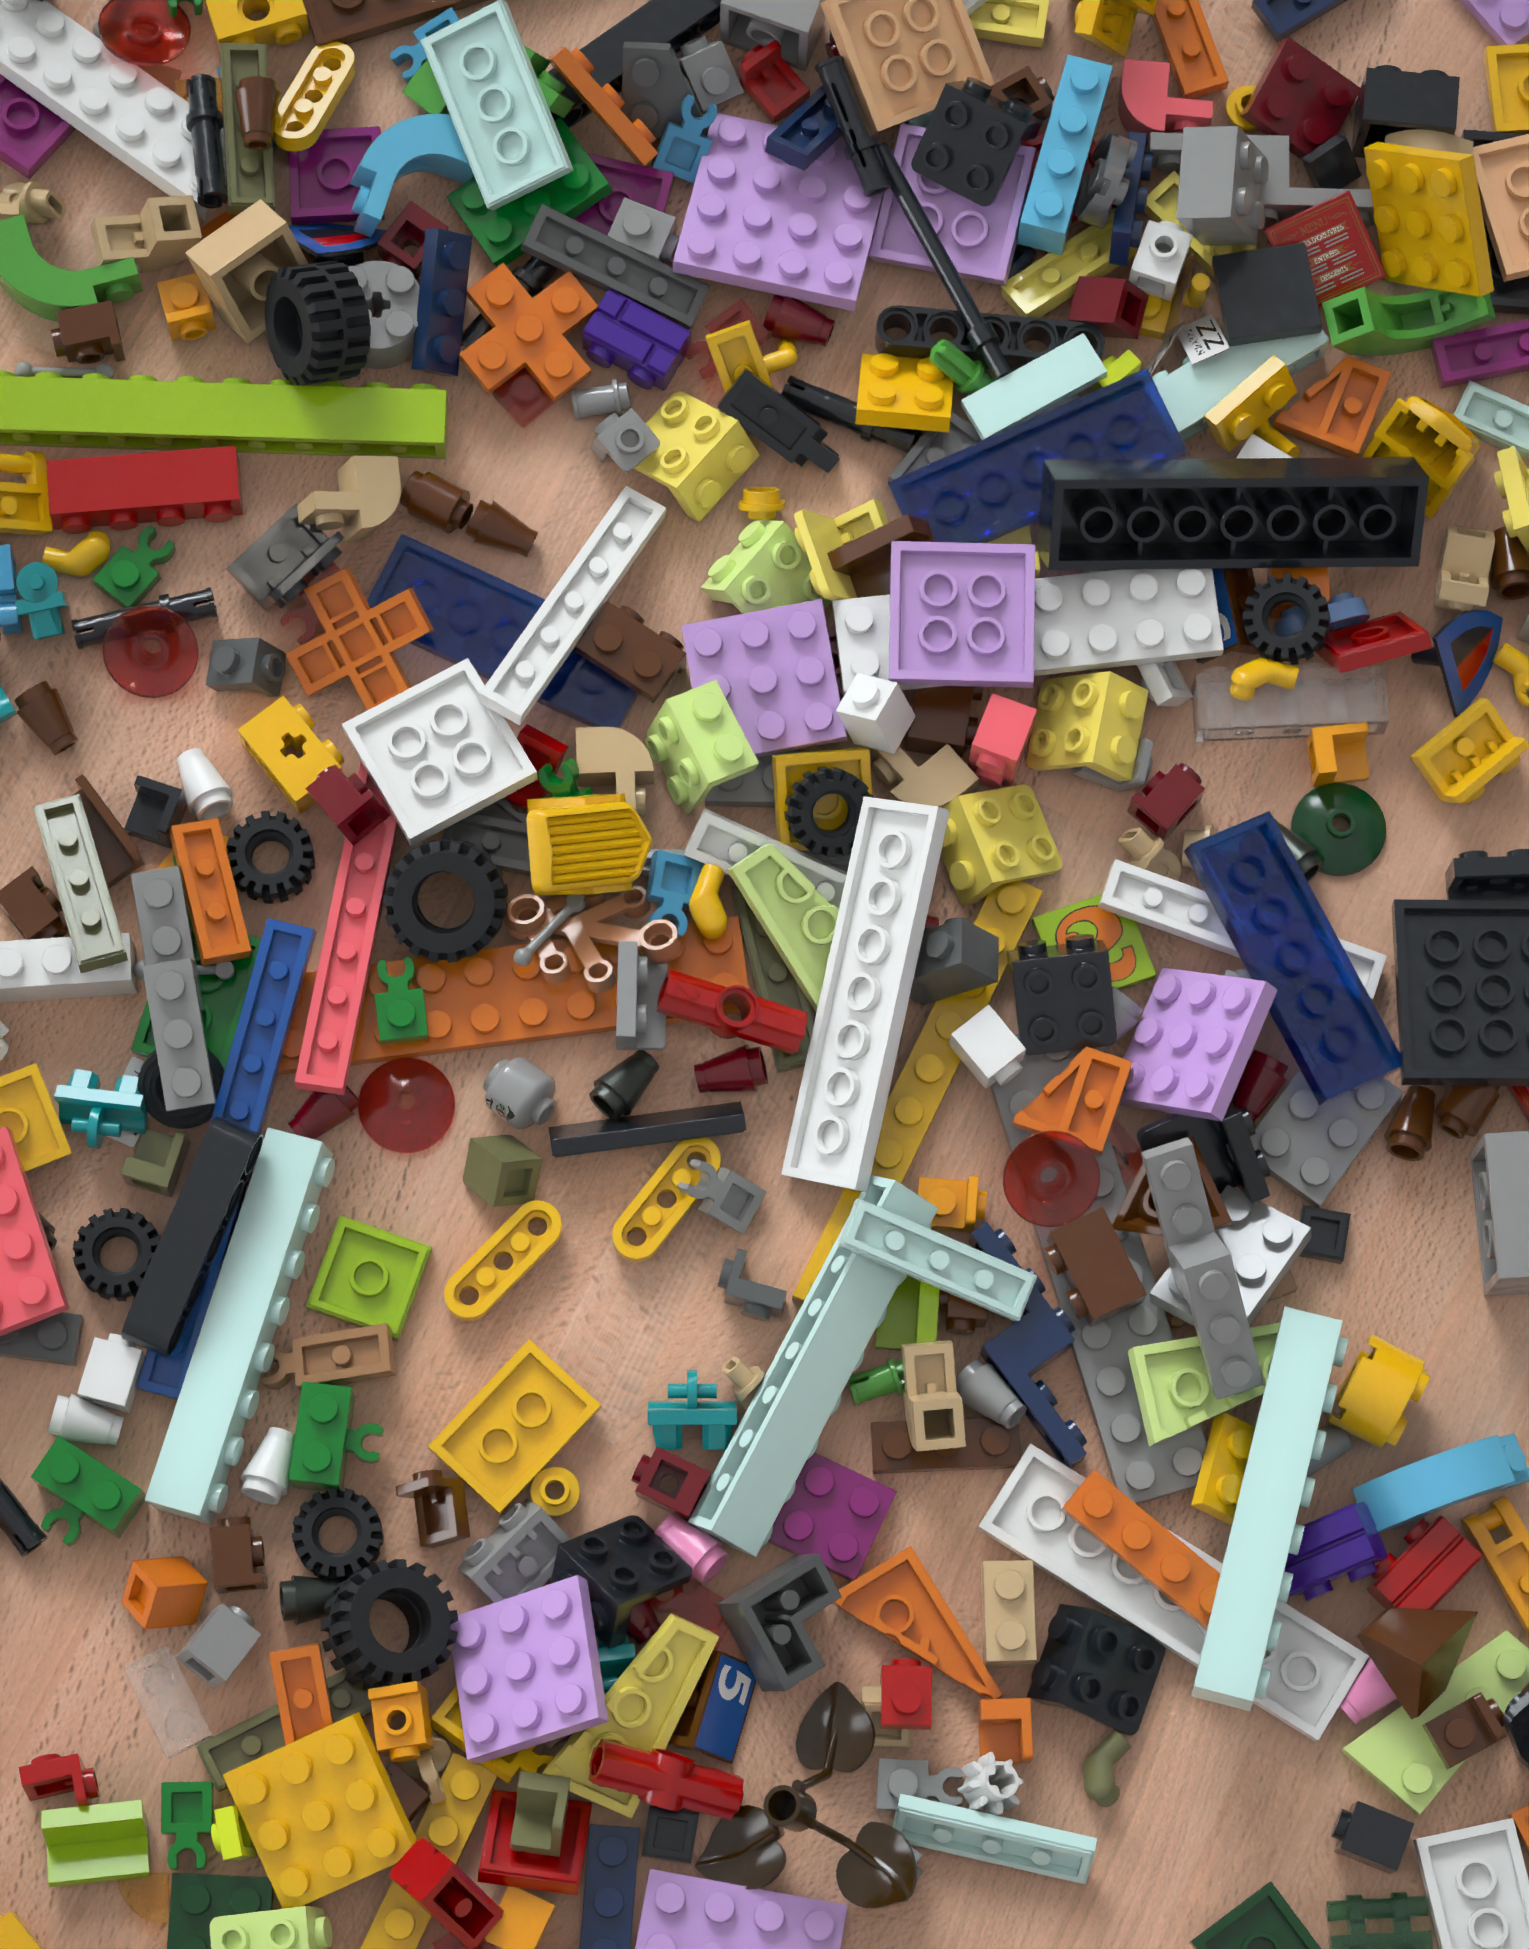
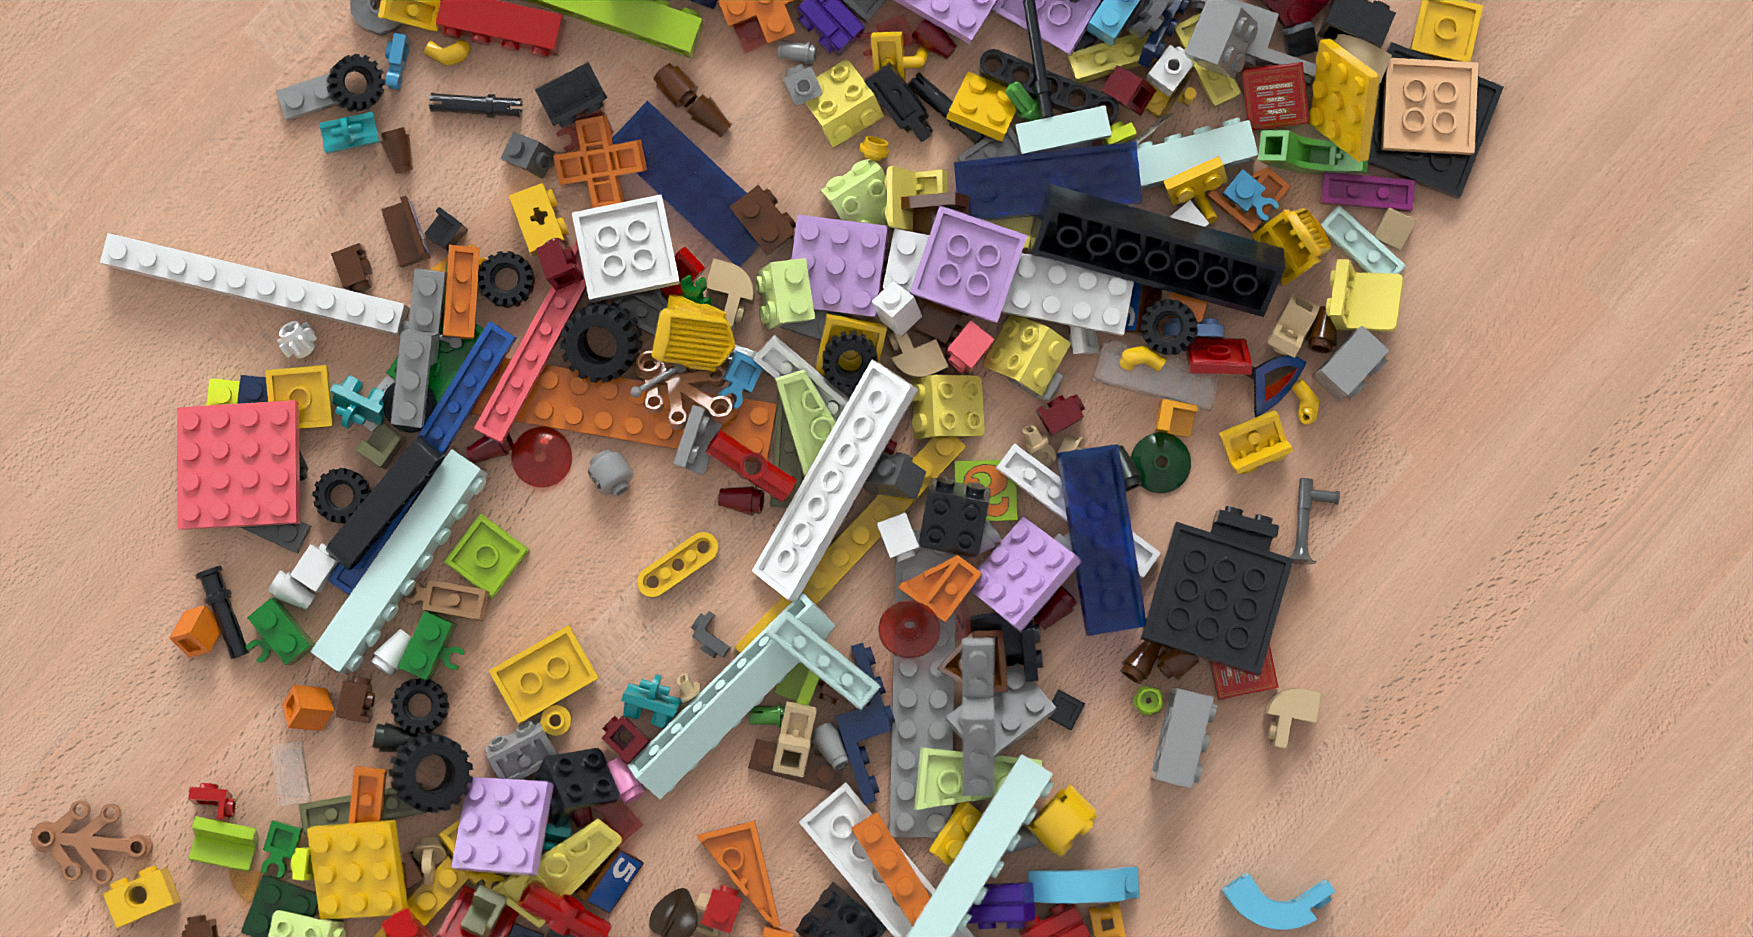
camera: 20 degrees right, 10 degrees up
teal hips [15,562,69,640] -> none
tile [33,794,128,973] -> none
green plate [93,525,176,609] -> none
clear red dish [103,605,199,698] -> none
light grey brick [175,1603,262,1689] -> none
white cone [176,748,233,821] -> none
tan brick [297,456,401,543] -> none
light orange brick [368,1681,434,1762] -> none
green plate [374,956,429,1045] -> none
reddish brown bracket [396,1470,470,1548] -> none
yellow plate [444,1200,562,1321] -> none
olive panel [463,1135,542,1207] -> none
white plate [479,486,666,725] -> none
black tile [549,1101,746,1158] -> none
pearl dark grey cone [589,1050,659,1120] -> none
light grey plate [677,1159,766,1234] -> none
yellow arm [689,864,728,939] -> none
dark grey brick [716,1553,842,1692] -> none
magenta plate [768,1453,897,1581] -> none
light orange bracket [917,1176,987,1233] -> none
tan brick [980,1560,1037,1668] -> none
reddish brown brick [1044,1207,1147,1327] -> none
white sticker [1177,314,1230,364] -> none
black tile [1212,242,1322,347] -> none
light grey plate [1250,1036,1404,1208] -> none
none -> lime plate [1133,685,1163,716]
none -> dark azure plate [1222,169,1279,223]

